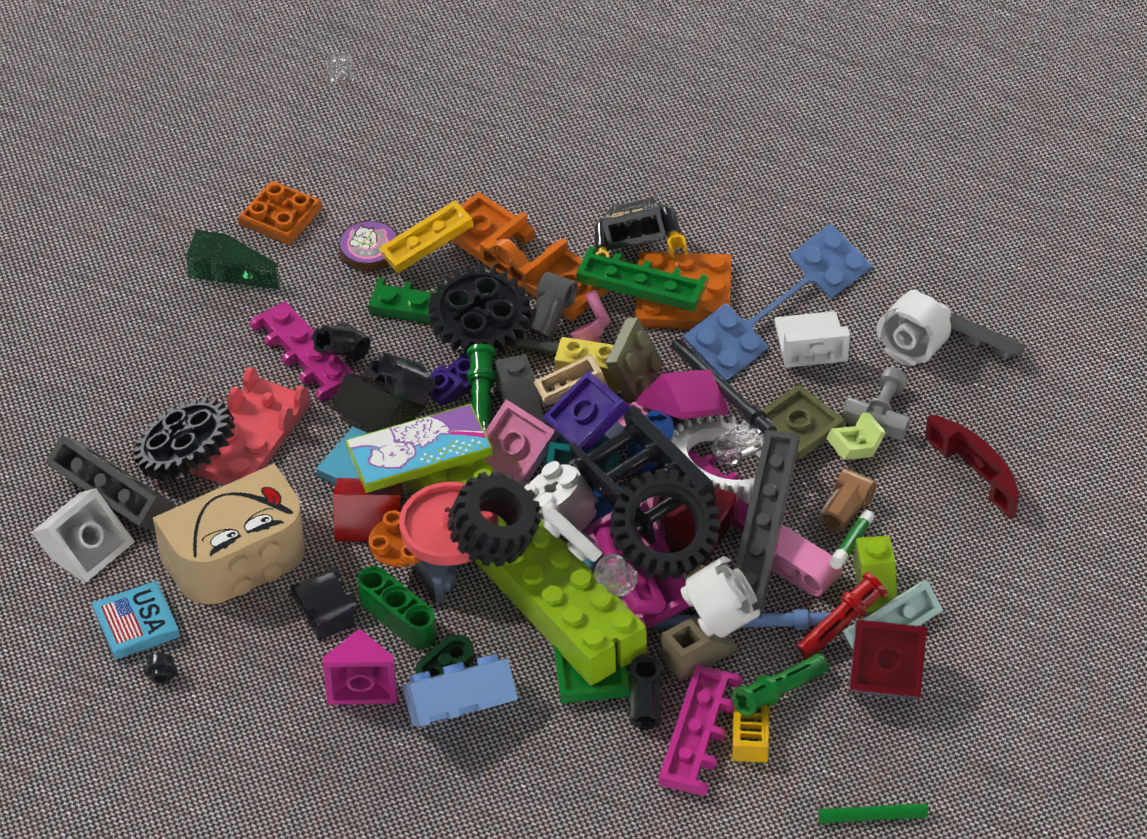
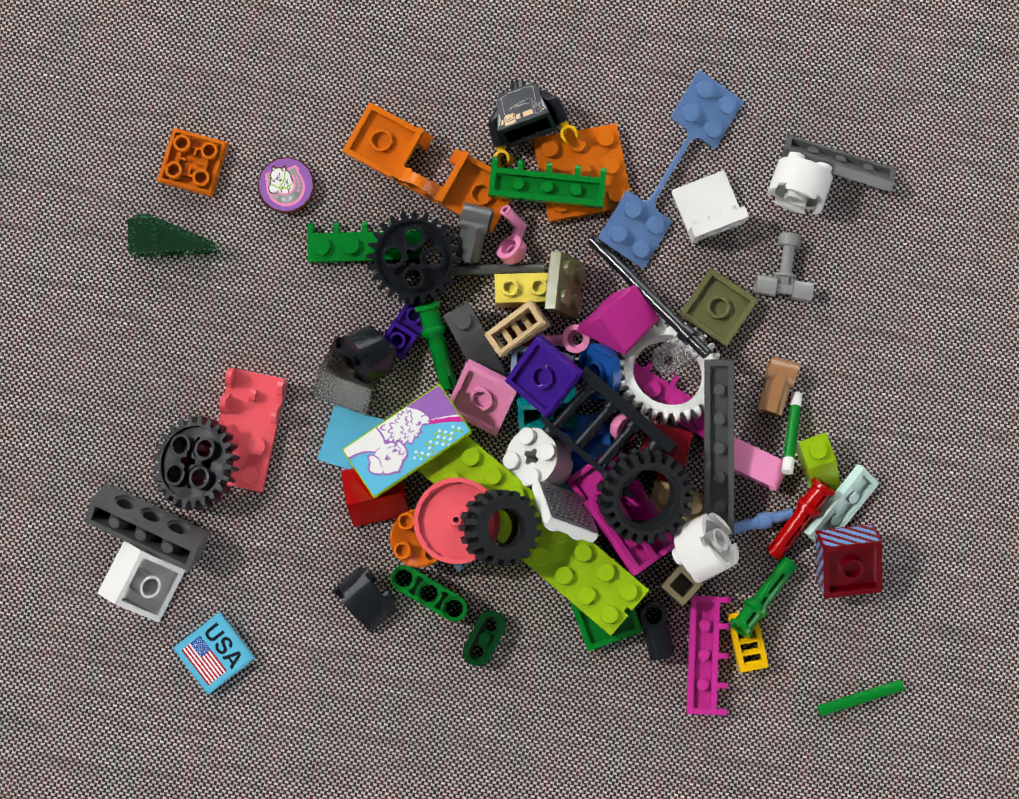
camera: 15 degrees left, 35 degrees up
black plate [143,653,178,684] -> none
tan brick [153,464,305,605] -> none
dark pink hinge [249,301,356,401] -> none
black piece [311,322,371,361] -> none
dark pink slope [323,629,398,705] -> none
yellow plate [379,200,474,274] -> none
light blue wedge [402,654,518,727] -> none
clear wheel [594,554,638,596] -> none
yellowish green bracket [826,412,885,460] -> none
dark red slope [925,414,1019,520] -> none

